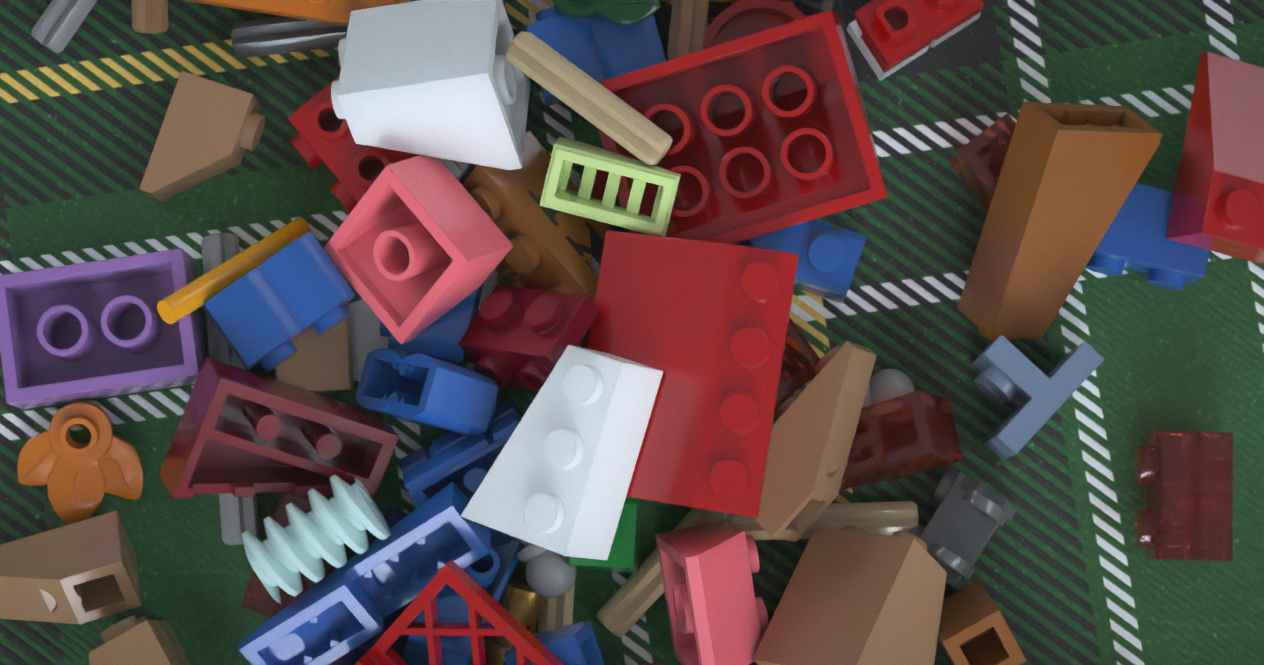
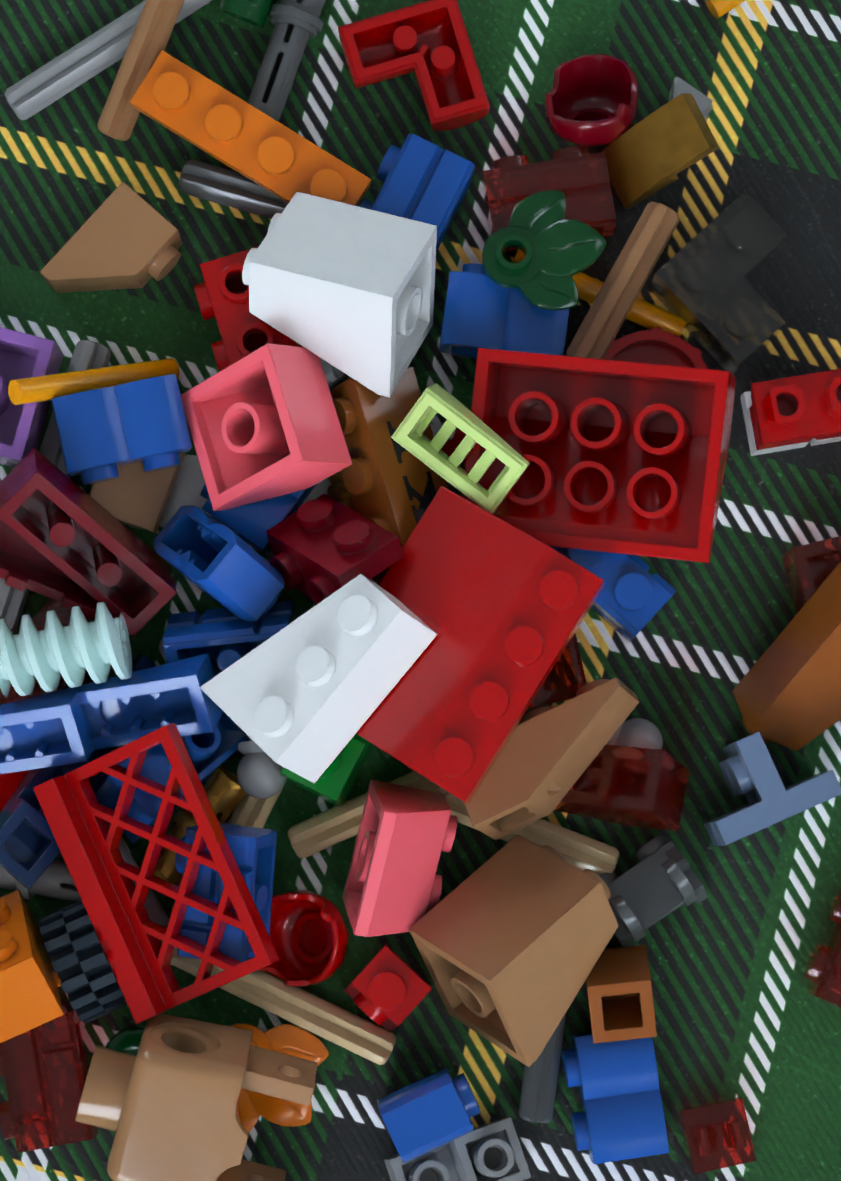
camera: 20 degrees right, 0 degrees up
tan axle [505,31,673,165] -> none

